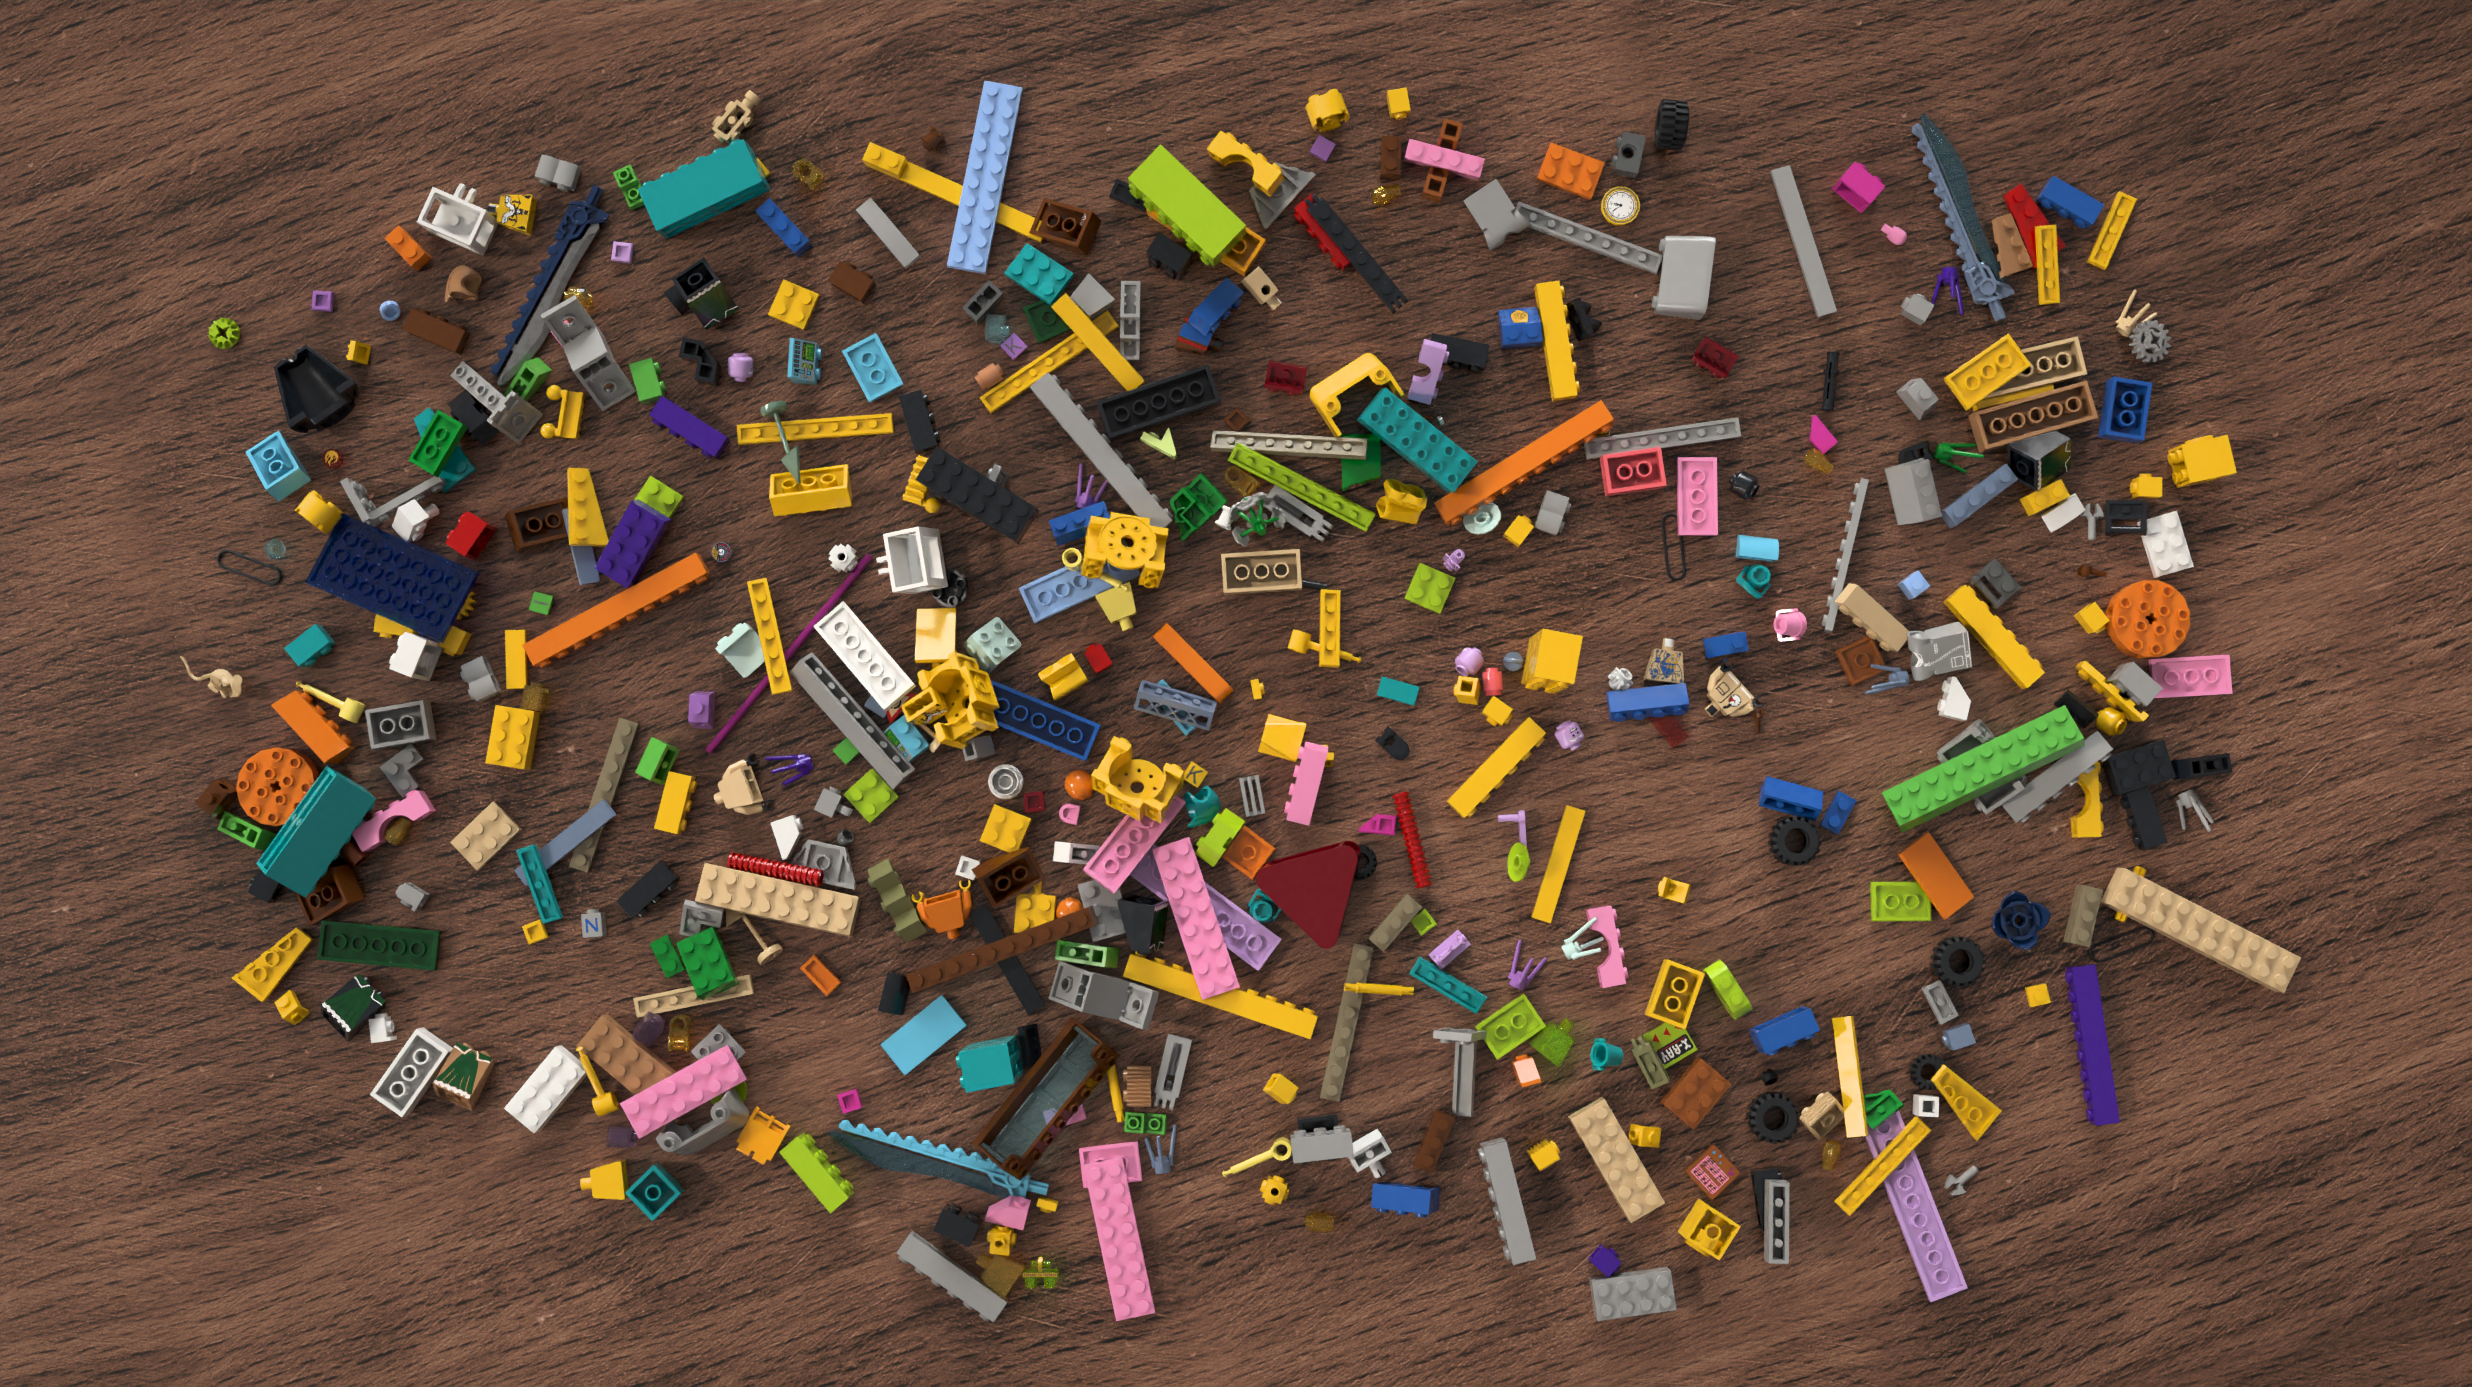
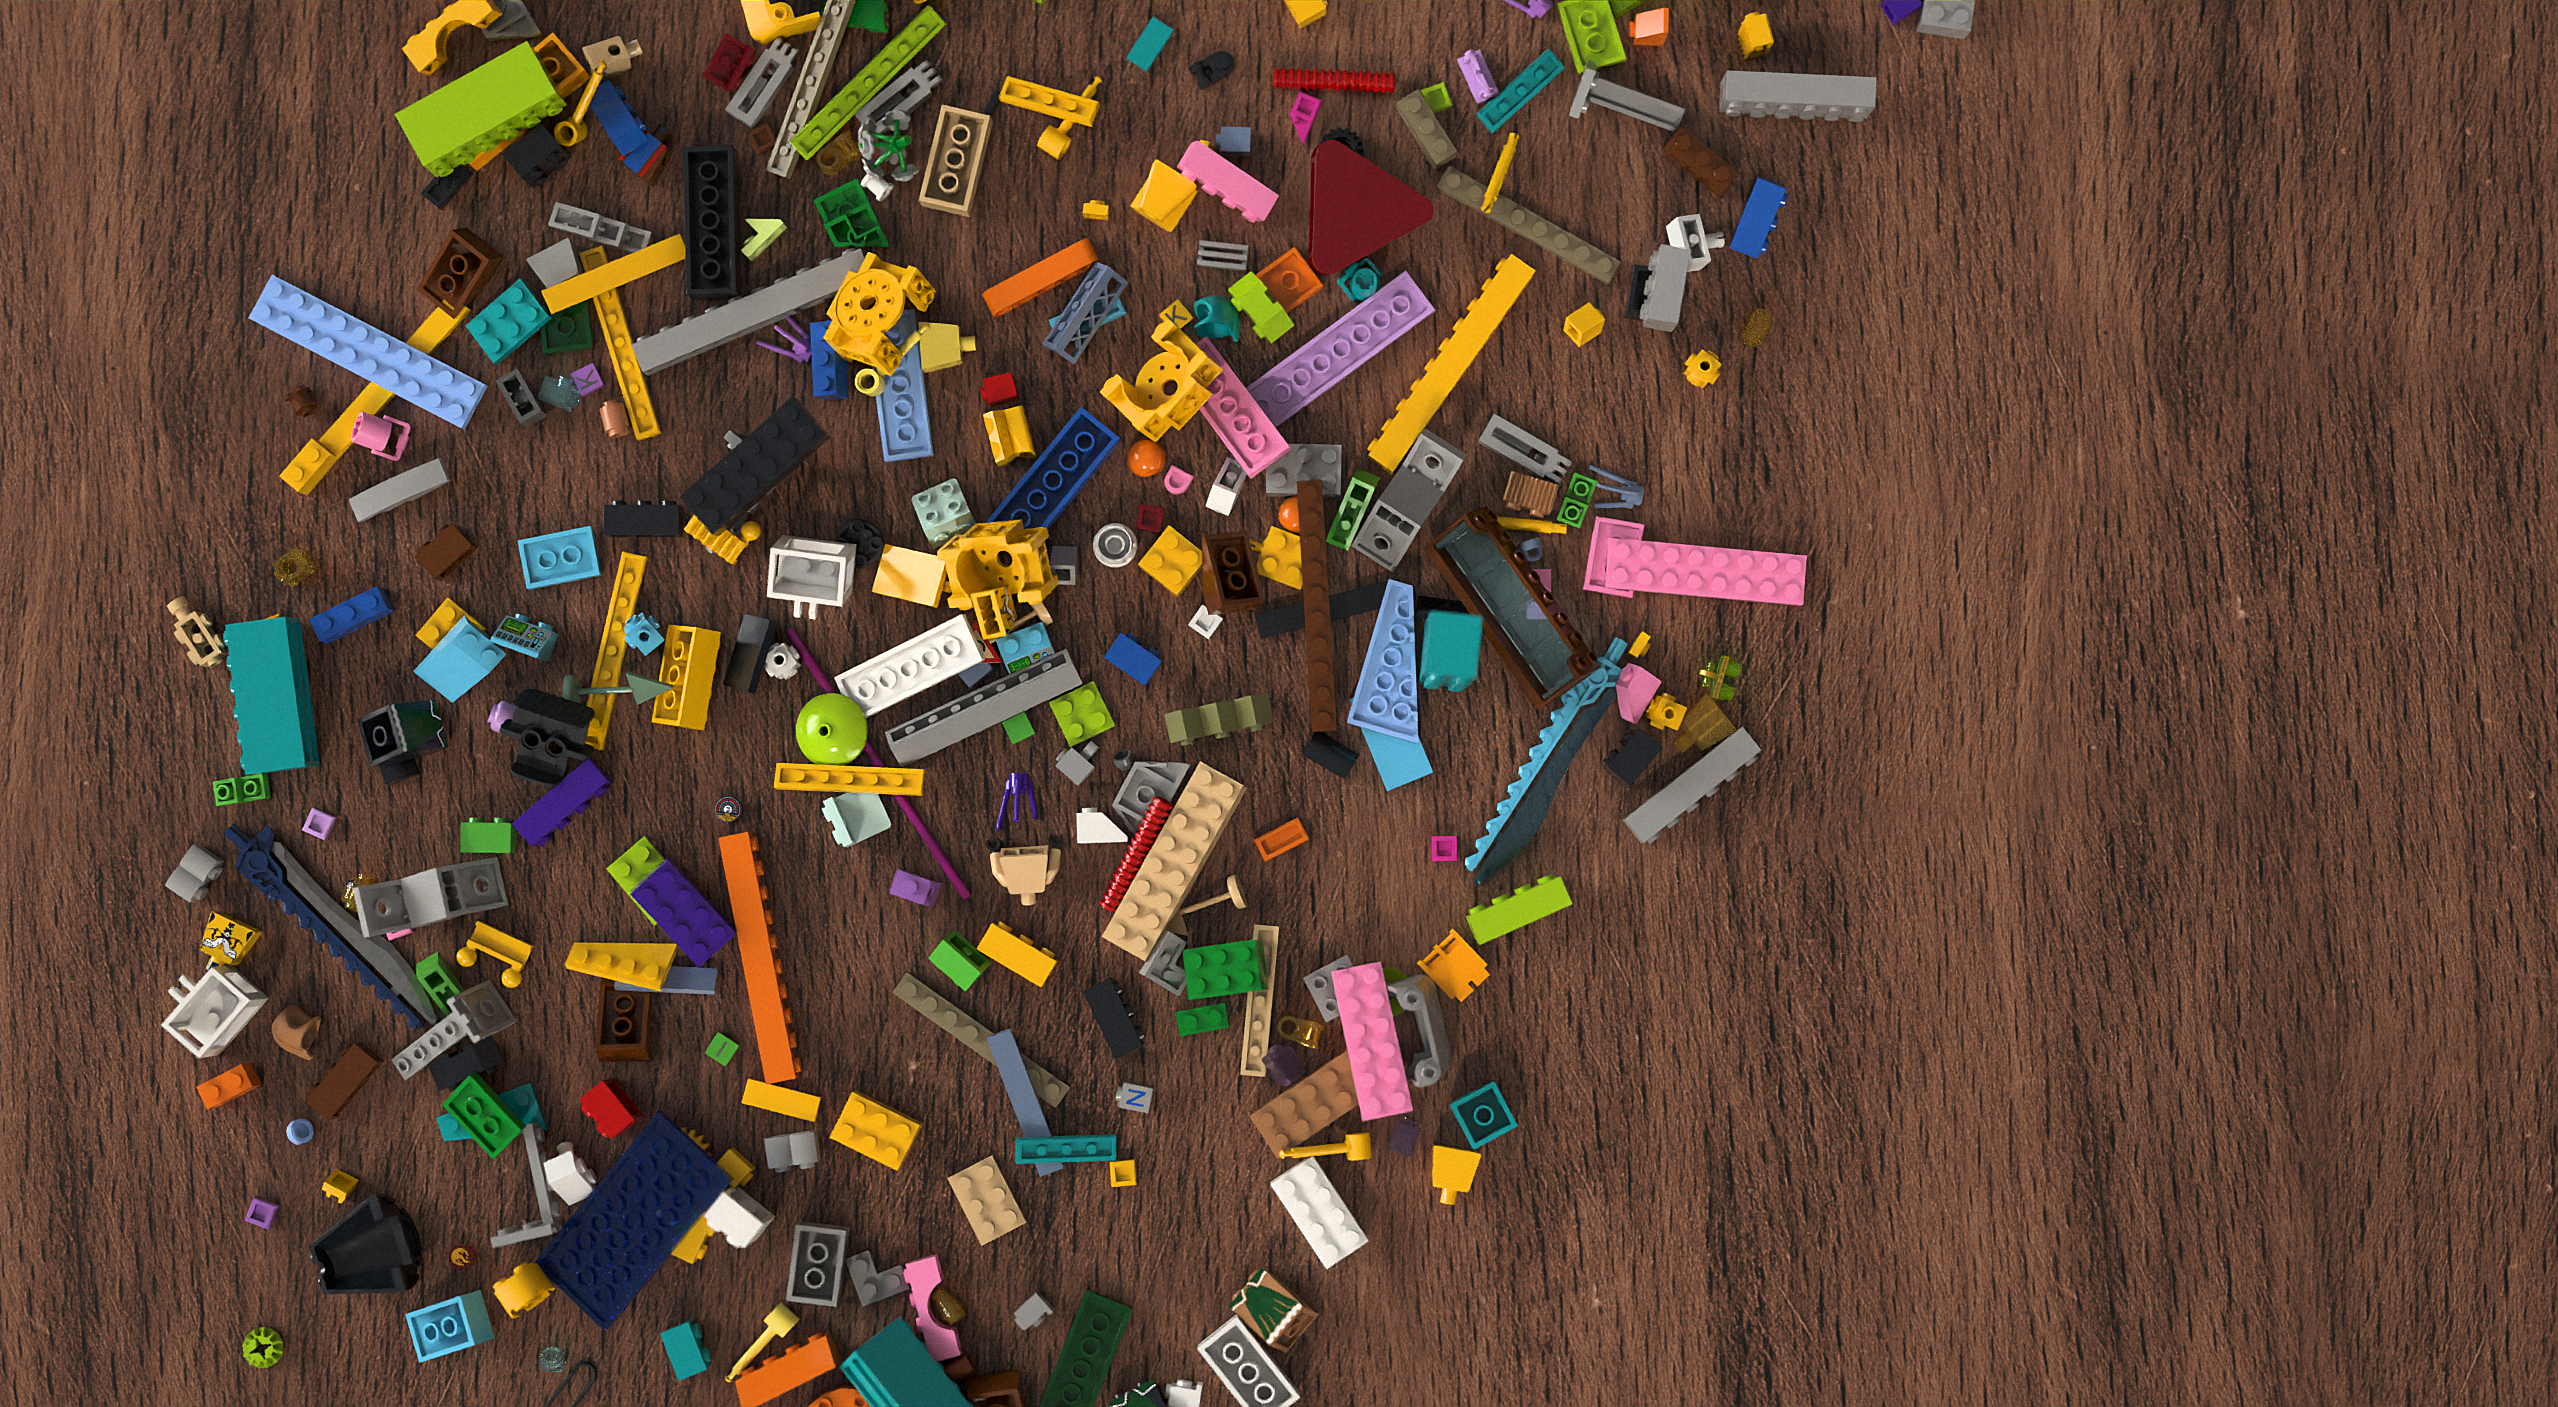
camera: 70 degrees left, 0 degrees up
clear yellow brick [521,682,549,712] -> none
black brick [679,337,722,387] -> none
orange torso [911,879,972,939] -> none
black slope [1117,894,1169,955] -> none
bright pink plate [1152,837,1240,1000] -> none
light yellow piece [1222,1137,1292,1178] -> none
none -> bright pink piece [351,412,410,461]
none -> medium azure slope [414,616,506,703]
none -> black piece [500,688,595,787]
none -> yellow piece [554,61,607,146]
none -> medium azure brick [624,612,665,656]
none -> black tile [722,614,777,694]
none -> light grey hinge [725,37,799,129]
none -> lime dish [796,693,868,766]
none -> blue brick [1104,632,1163,687]
none -> sand blue brick [1216,127,1251,157]
none -> light blue wing [1347,579,1419,744]
none -> sand blue tile [1517,537,1543,562]

